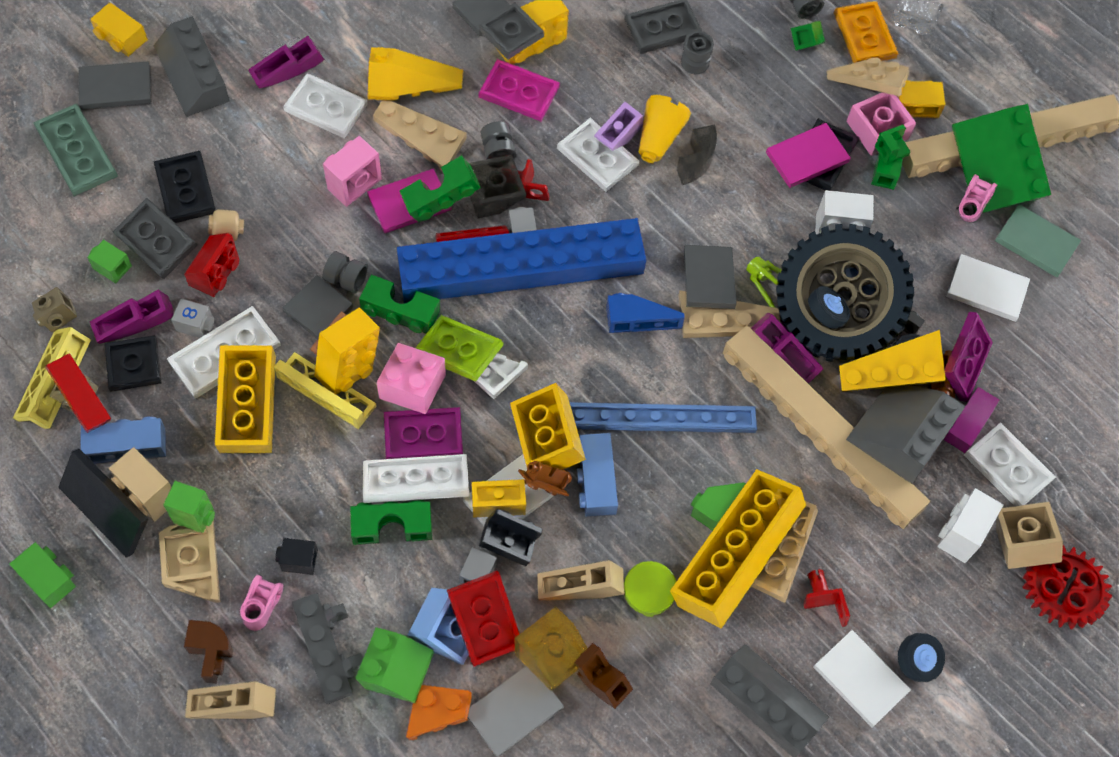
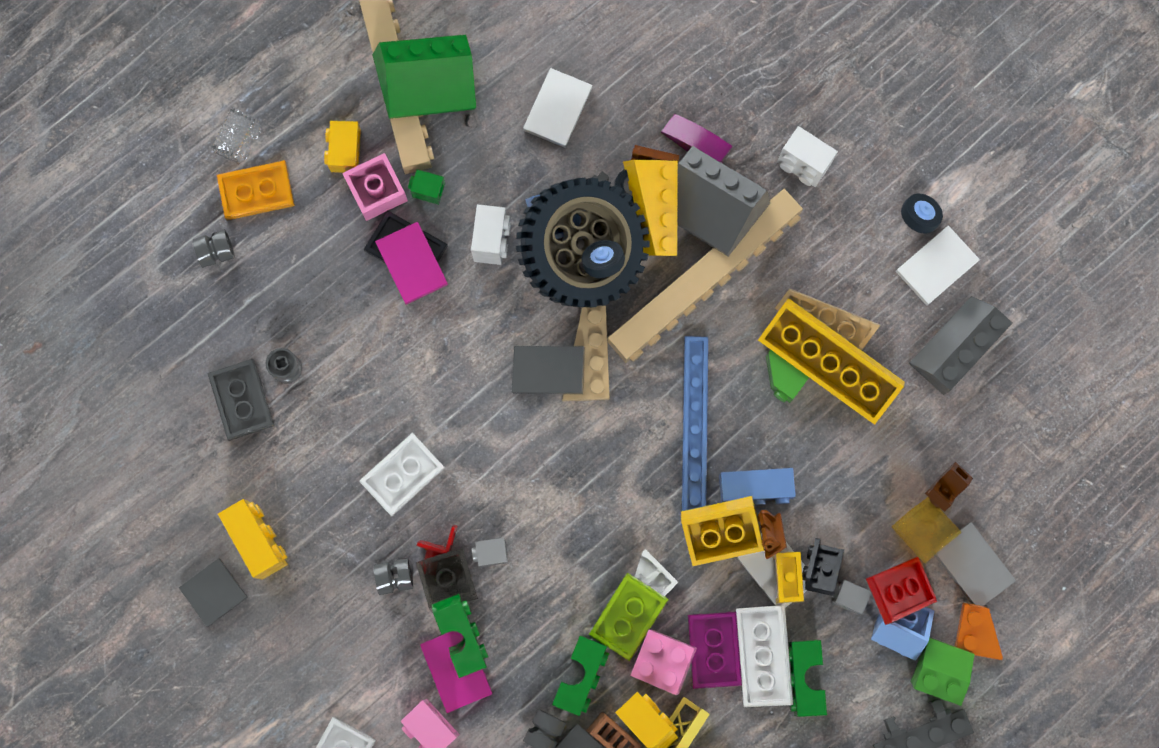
camera: 85 degrees left, 15 degrees up
yellow wedge [368,47,463,101] -> none
tan wing [373,100,467,170] -> none
blue brick [397,218,646,304] -> none
red tile [435,225,509,242] -> none
dark pink tile [478,59,560,121] -> none
dark grey tile [479,2,544,60] -> none
tan slope [537,560,624,600] -> none
lavender slope [594,102,643,151] -> none
blue slope [606,293,685,333] -> none
lime tile [624,561,676,617] -> none
yellow cone [638,95,691,163] -> none
clear smoke brick [677,124,717,185] -> none
lime plant [746,256,782,308] -> none
magenta slope [751,313,824,384] -> none
green panel [791,20,825,50] -> none
red bracket [803,569,850,627] -> none
tan wing [827,58,909,96] -> none
green panel [875,124,911,164] -> none
magenta tile [944,312,993,402] -> none
bright pink piece [959,174,997,222] -> none
white tile [964,423,1056,506] -> none
sand green tile [995,204,1081,277] -> none
tan brick [996,502,1063,569] -> none
red gear [1023,545,1112,629] -> none

